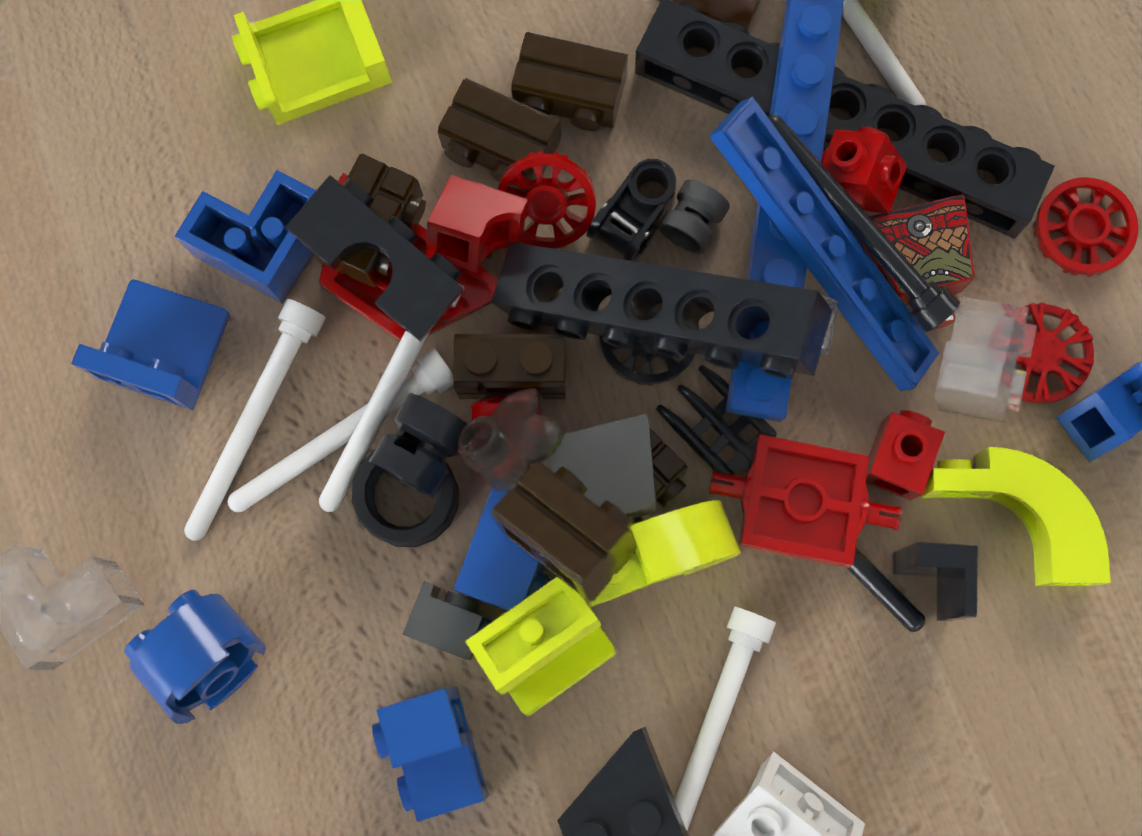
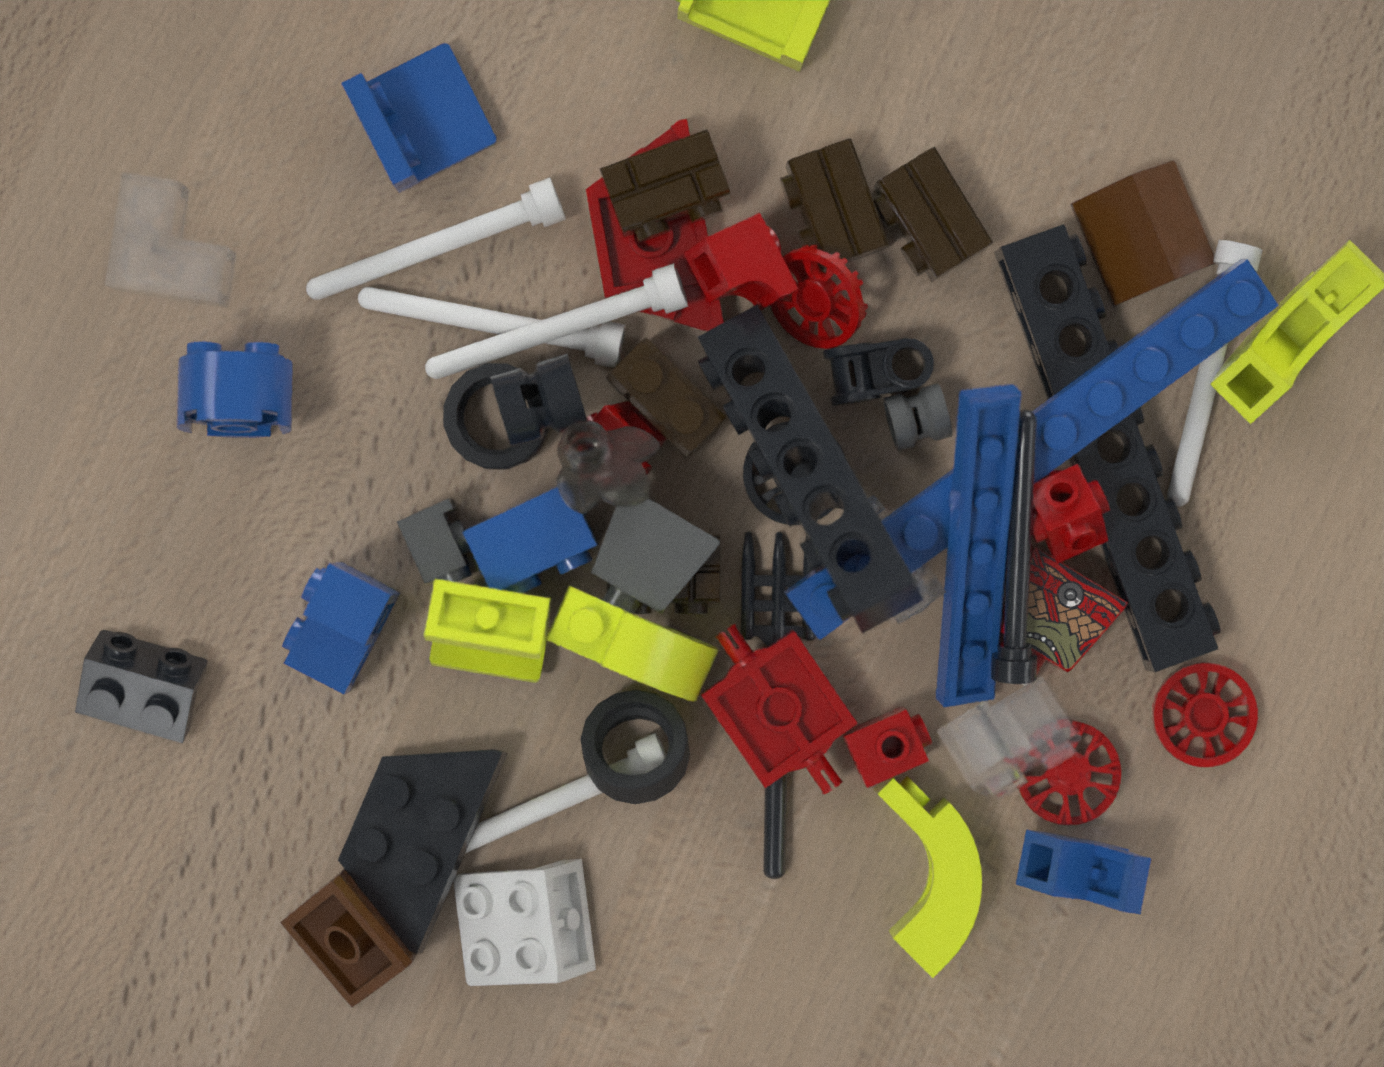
camera: 40 degrees right, 10 degrees up
blue brick [174,170,316,304] -> none
black arch [285,175,463,342] -> none
dark brown brick [491,461,637,602] -> none
black panel [893,542,978,622] -> none
none -> black tyre [580,690,690,804]

